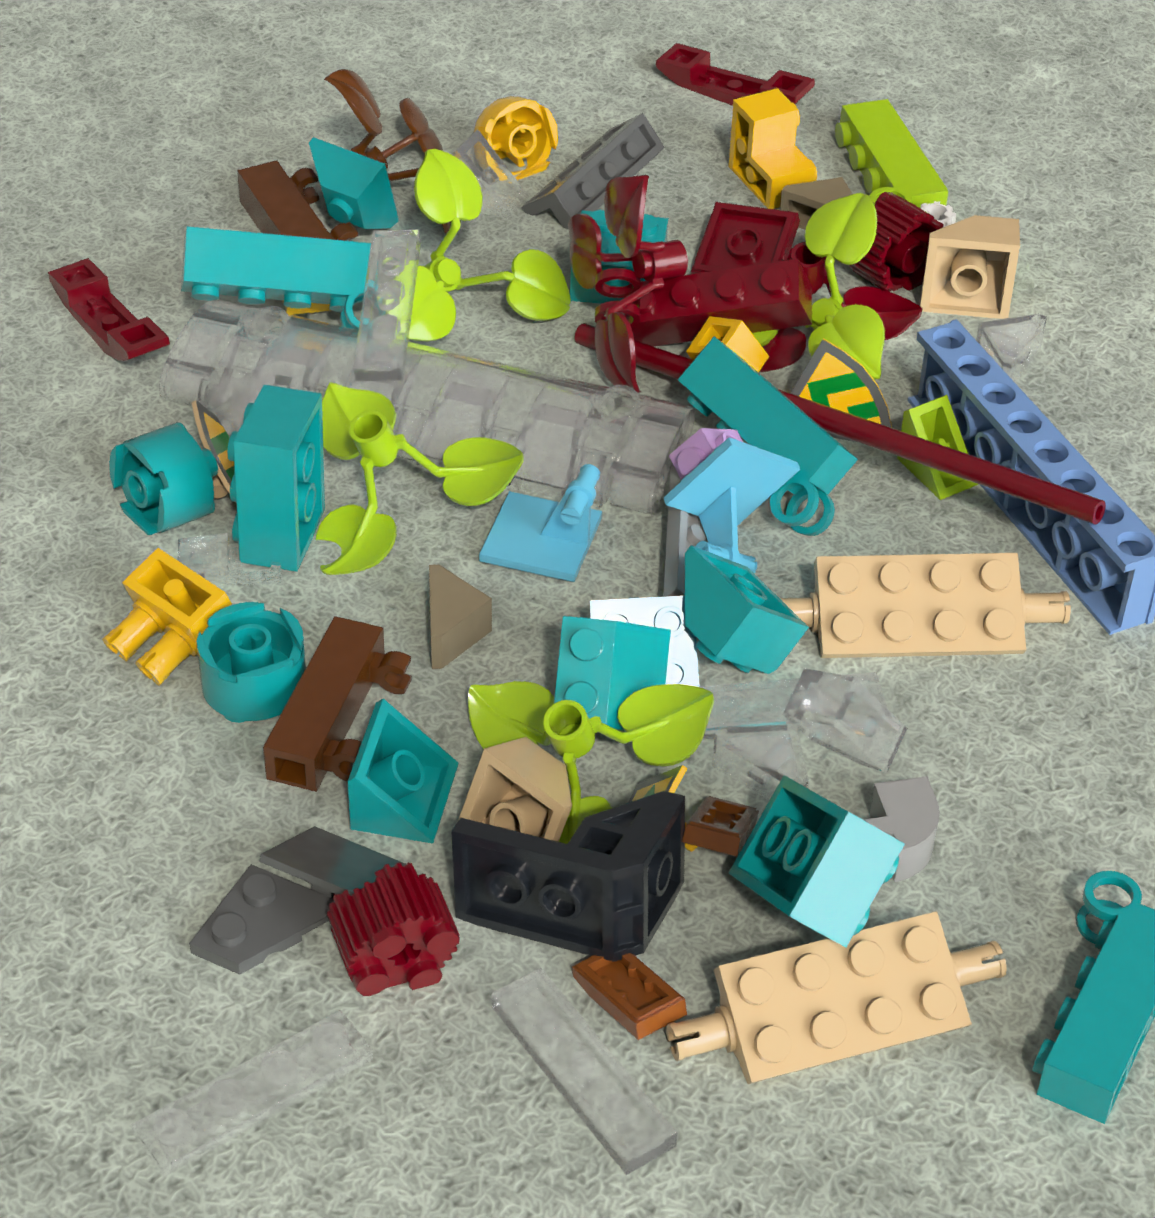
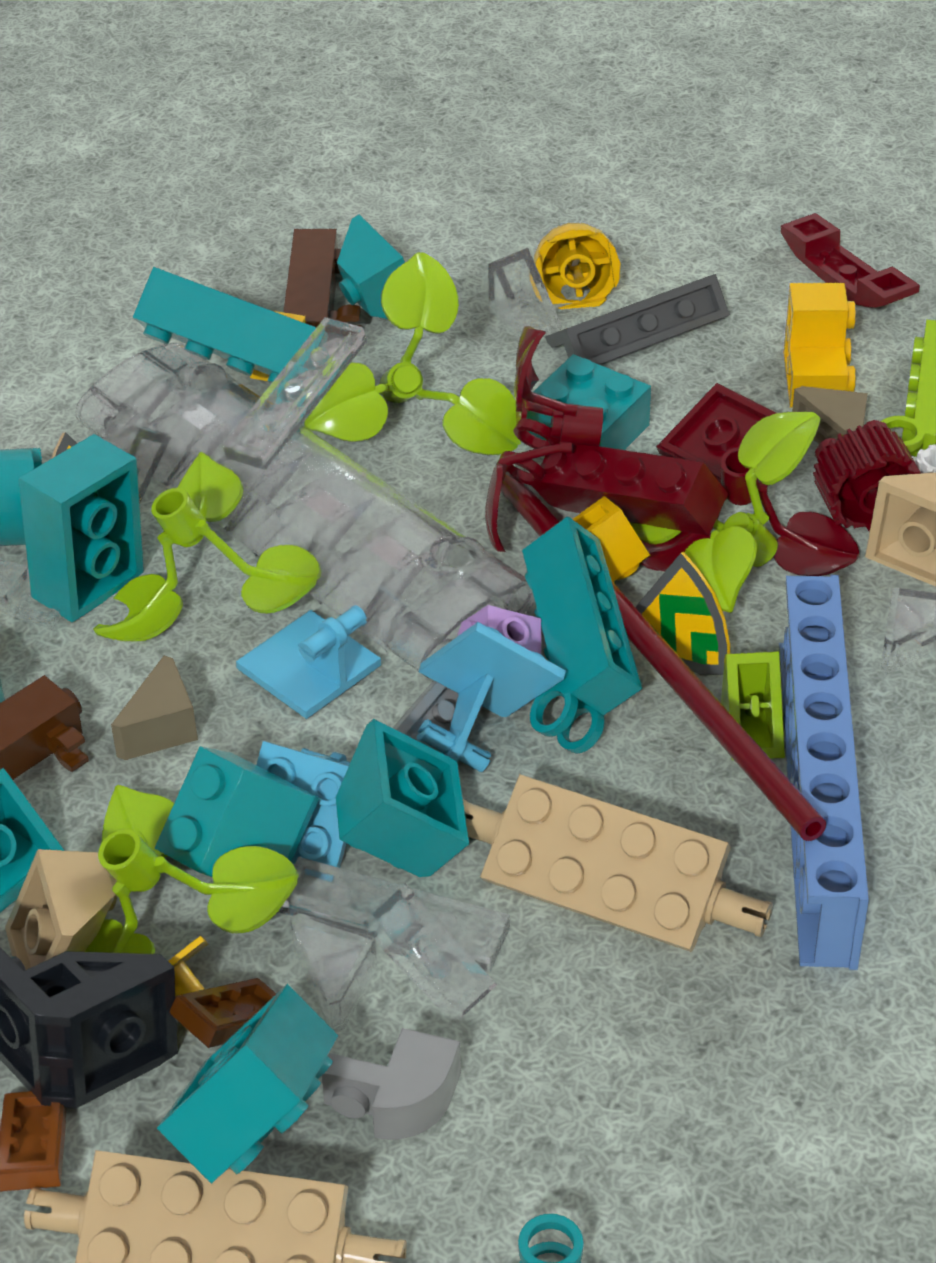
camera: 30 degrees right, 0 degrees up
dark red slope [48,258,170,361] -> none
reddish brown plant [324,69,461,235] -> none

